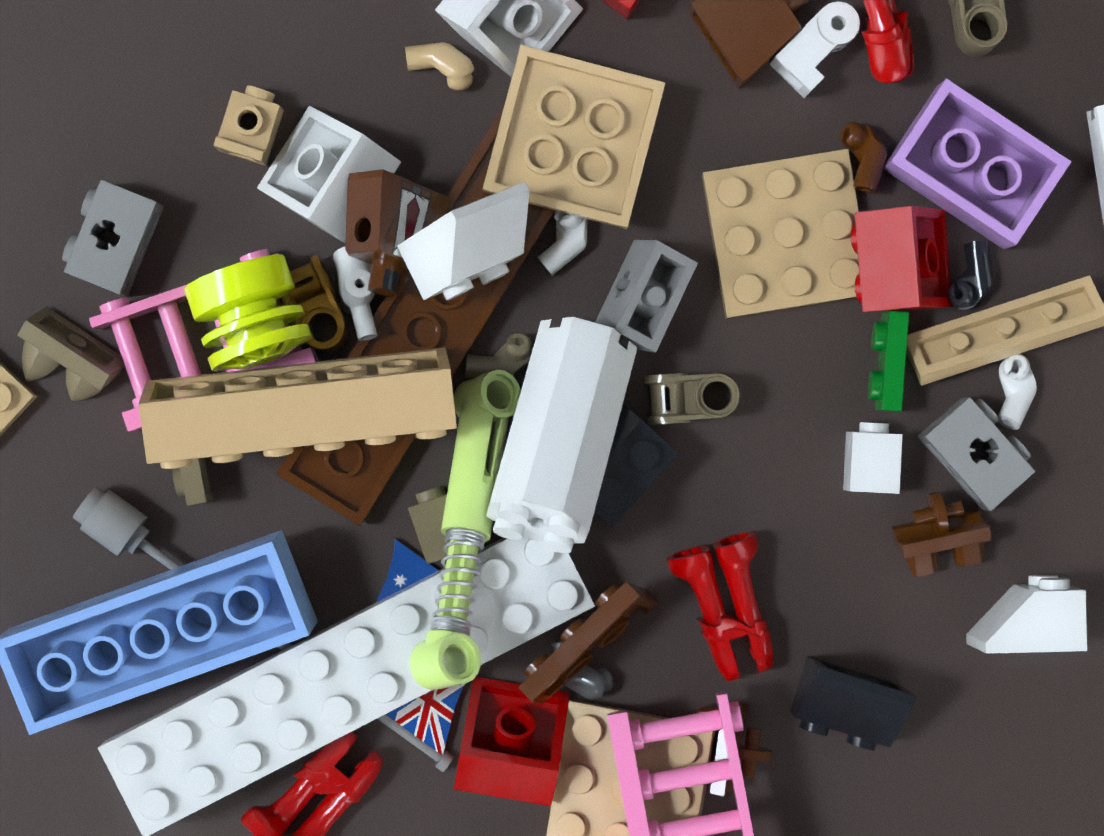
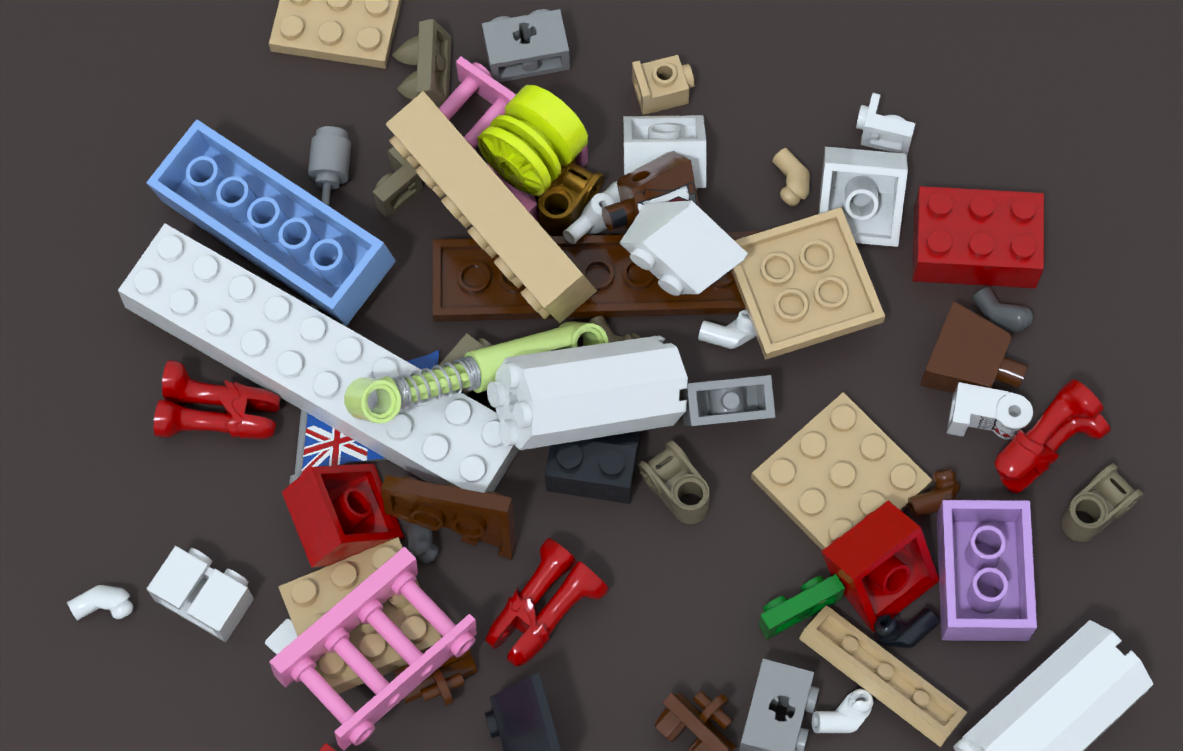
camera: 60 degrees right, 20 degrees down
white brick [843,422,902,494] -> none

